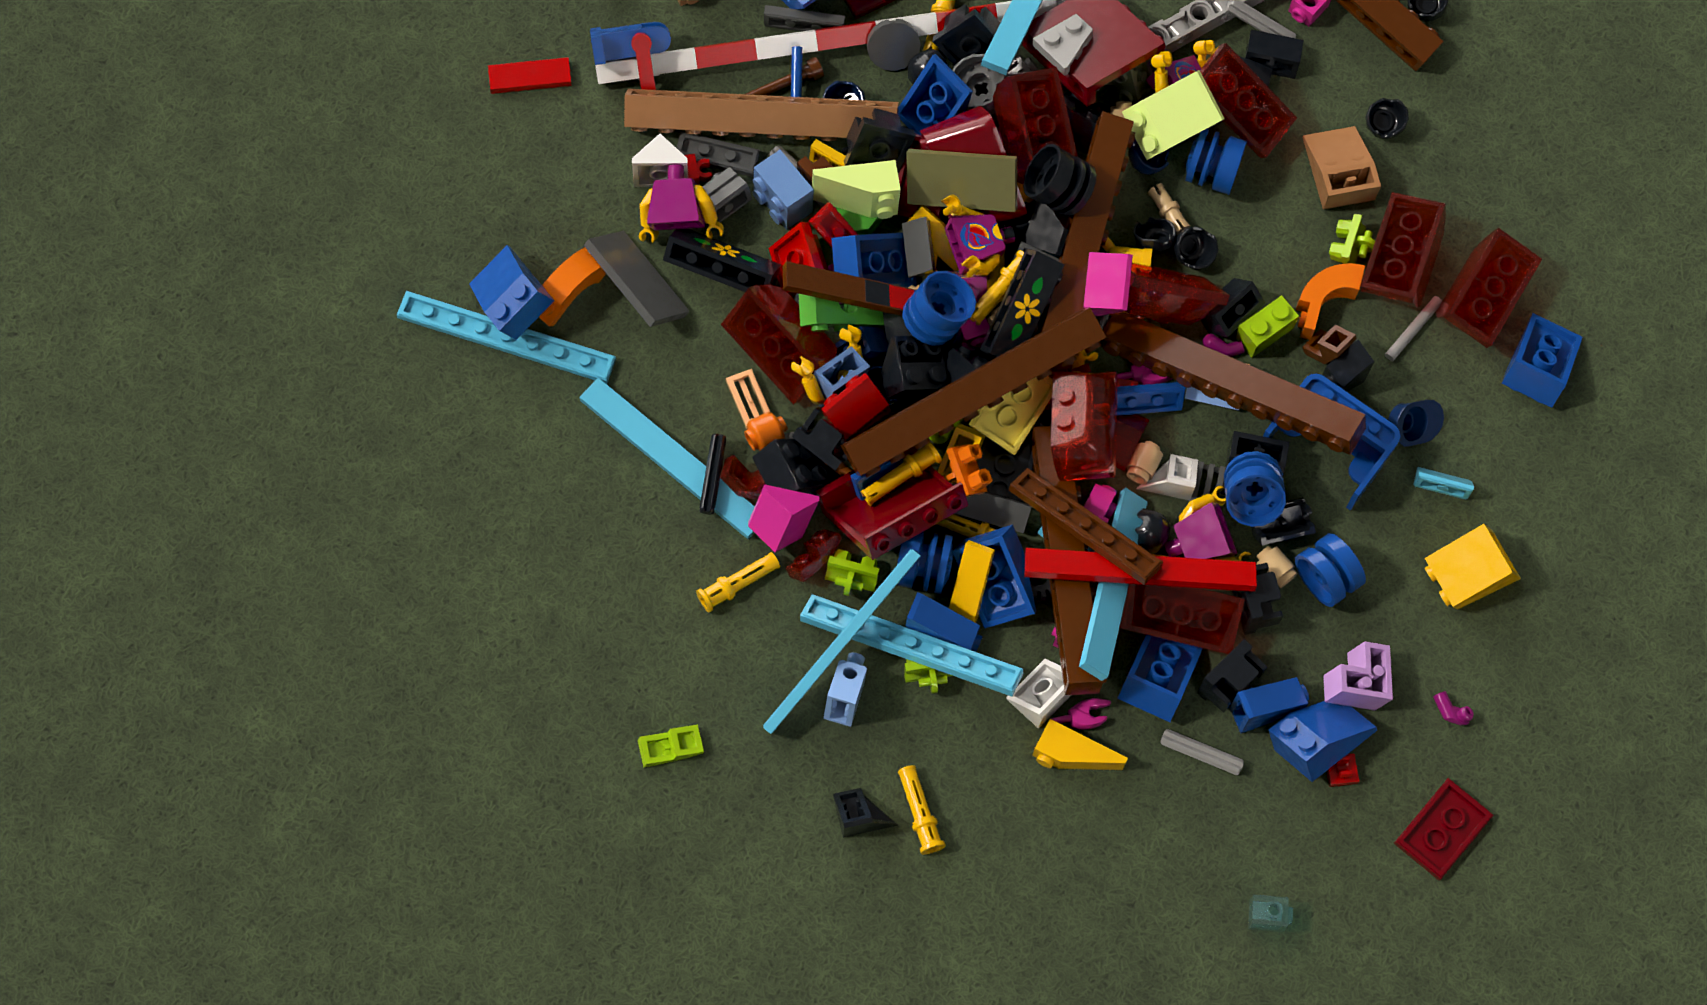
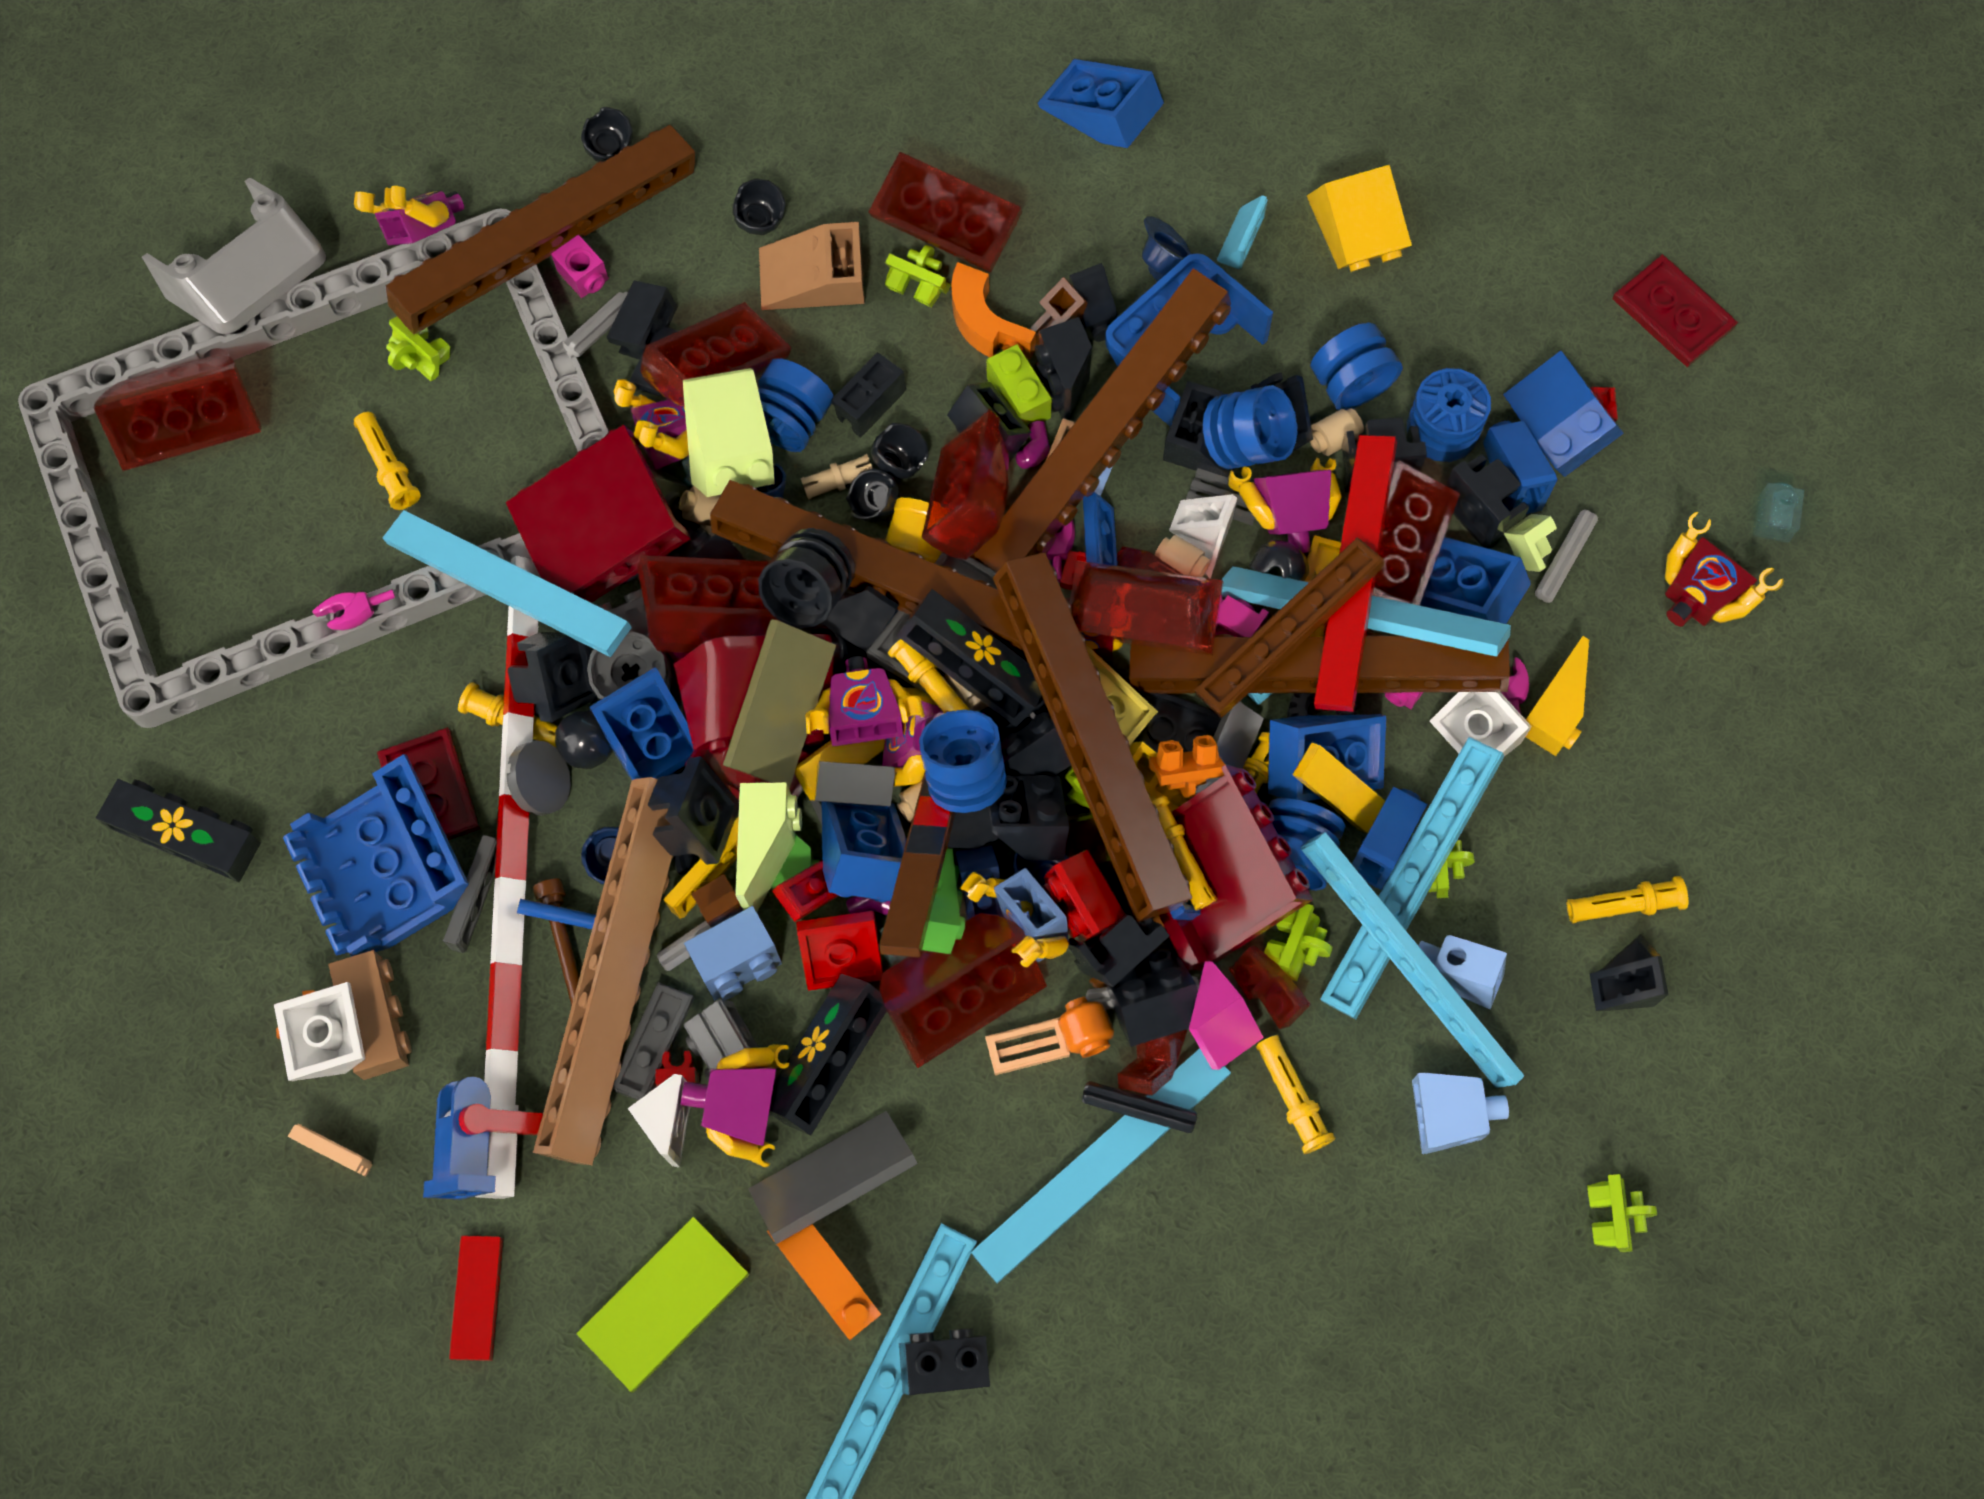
camera: 75 degrees left, 0 degrees up
blue slope [469,245,554,340] -> none
lime slope [637,724,704,767] -> none
light grey wing [1033,14,1093,76] -> none
dark pink slope [1084,252,1133,316] -> none
lavender brick [1324,641,1393,710] -> none
light grey bar [1385,296,1443,361] -> none
magenta arm [1433,691,1474,726] -> none
clear red windscreen [1435,228,1542,348] -> none
none -> lime tile [576,1217,750,1393]
none -> black hinge [831,352,907,438]
none -> black brick [899,1328,990,1395]
none -> black slope [1034,317,1092,420]
none -> blue wheel [1407,368,1491,462]
none -> light blue torso [1412,1073,1509,1154]
none -> yellowish green panel [1504,514,1557,572]
none -> lime hips [1587,1174,1657,1252]
none -> torso [1665,512,1784,627]

